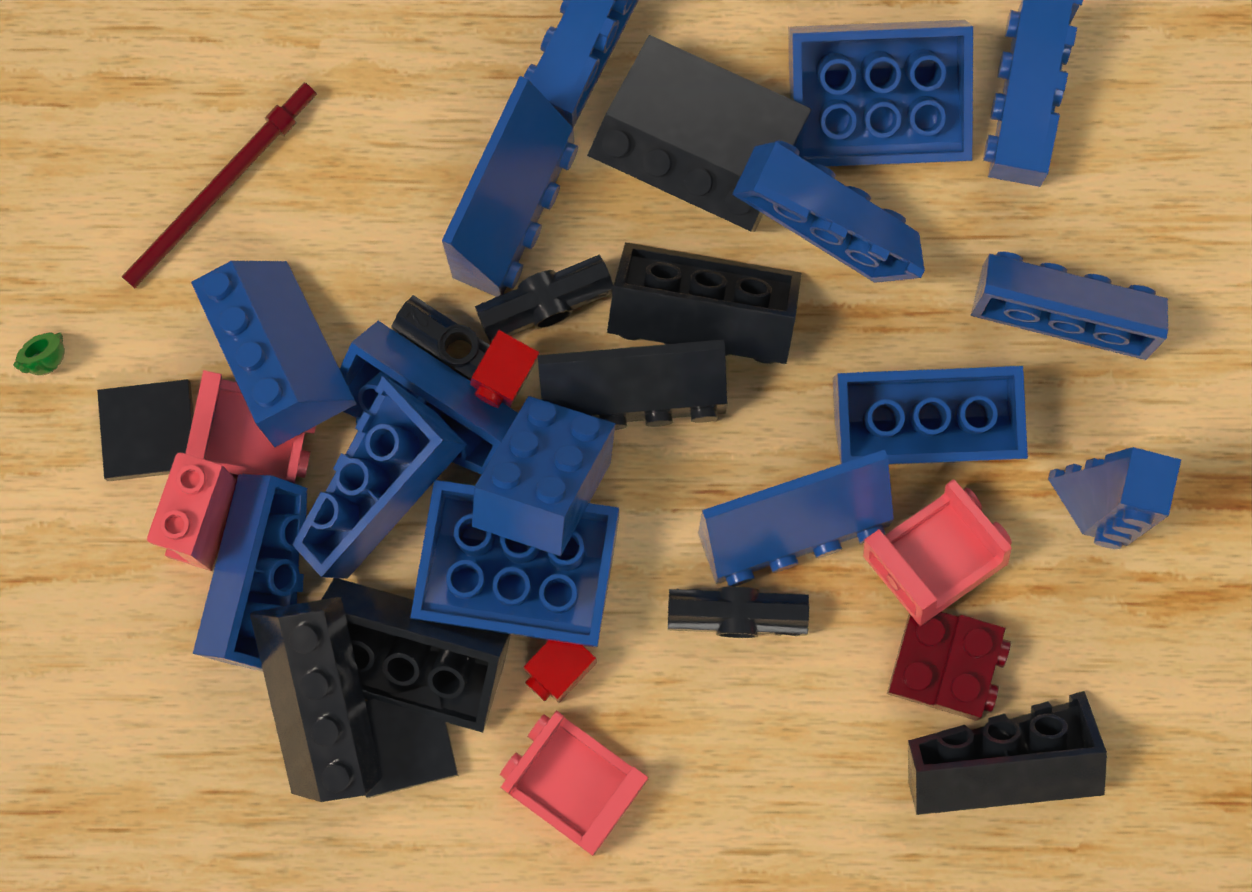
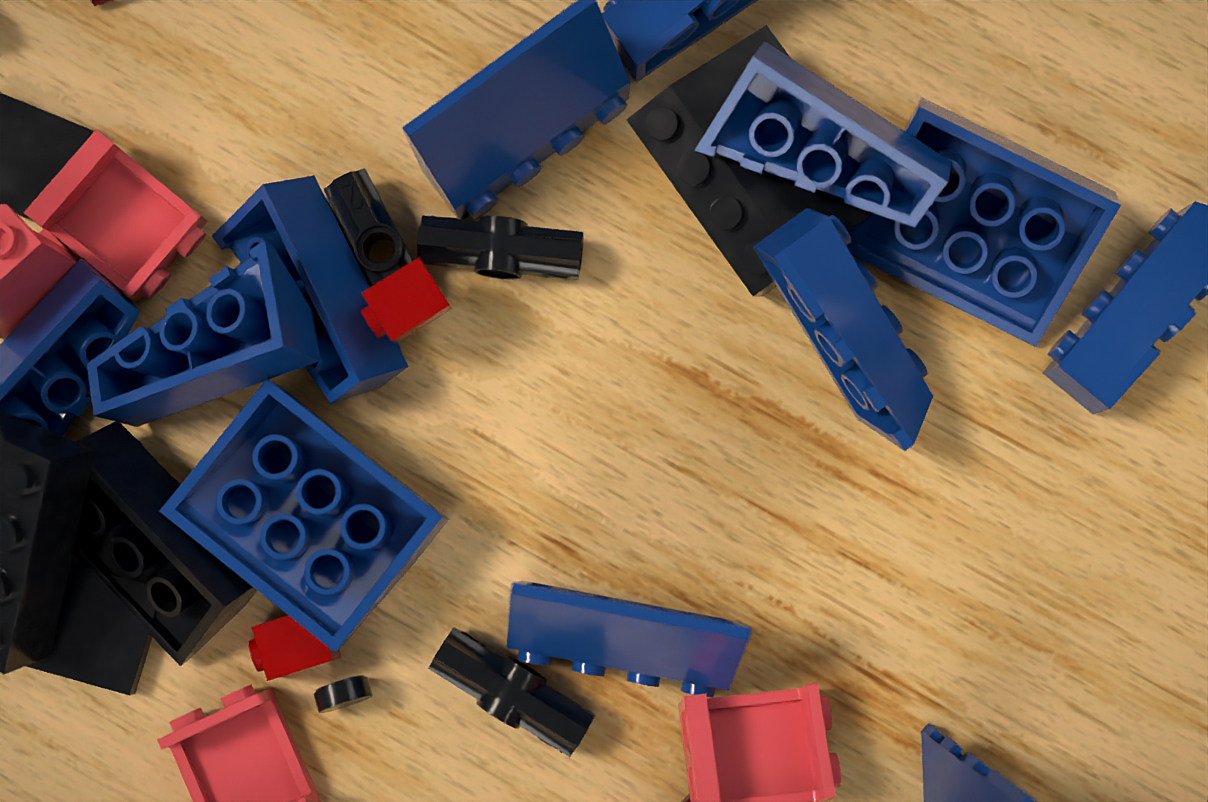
camera: 30 degrees right, 5 degrees up
blue slope [191,261,357,447] -> none
blue brick [472,396,615,556] -> none
black slope [537,340,728,430] -> none
black slope [607,242,802,364] -> none
blue slope [833,366,1028,465] -> none
blue slope [970,252,1168,360] -> none
none -> black tile [314,675,373,713]
none -> blue wedge [695,41,952,227]

